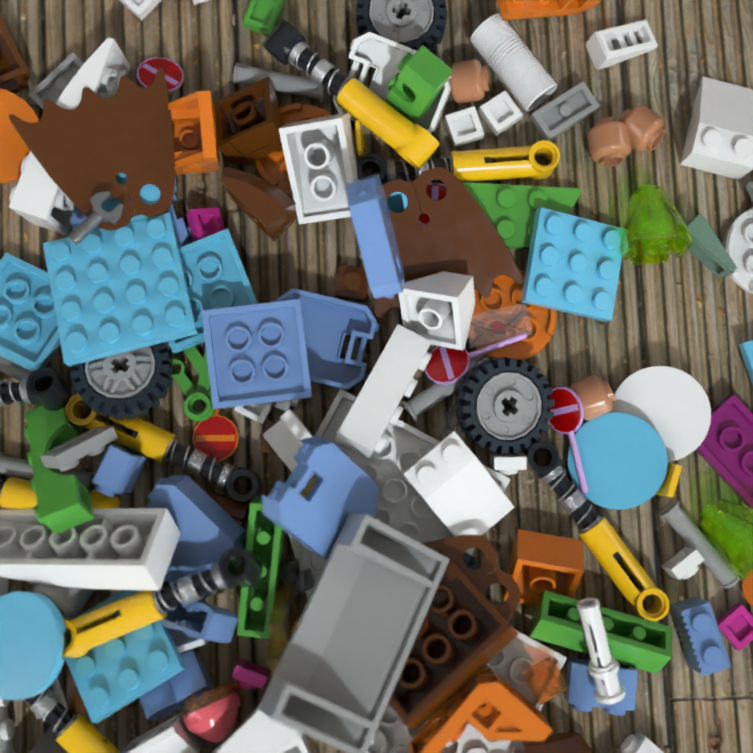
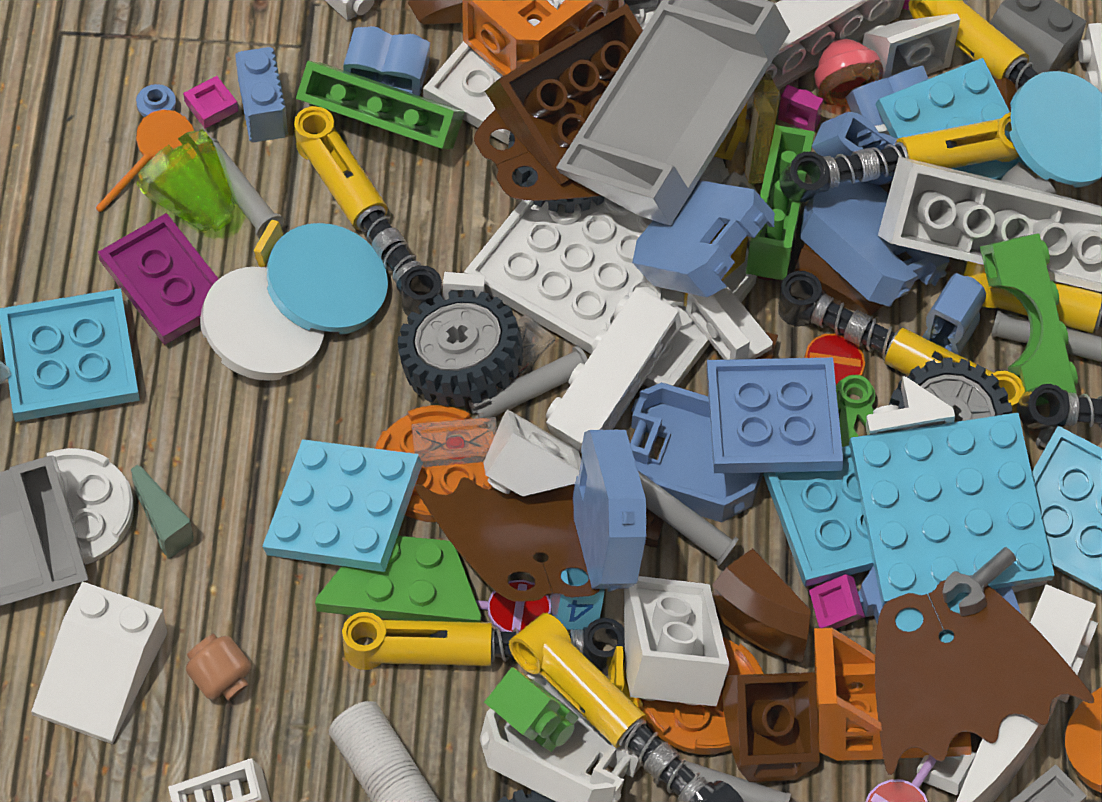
camera: 175 degrees left, 25 degrees down
light grey plate [39,426,118,471] -> none
white slope [402,431,515,536] -> none
piece [425,332,527,385] -> none
white plate [444,106,485,148] -> none
nougat head [449,59,490,104] -> none
white plate [478,90,523,136] -> none
orange slope [503,529,584,606] -> none
clear orange plate [522,656,569,705] -> none
light grey plate [529,81,600,141] -> none
piece [548,387,588,493] -> none
nougat head [569,374,617,421] -> none
white pin [577,598,625,704] -> none
nougat head [587,117,632,167] -> none
clear neon green cone [620,184,693,265] -> none
white plate [661,547,704,580] -> none
none -> light grey pin [638,471,739,566]
none -> white slope [866,376,955,435]

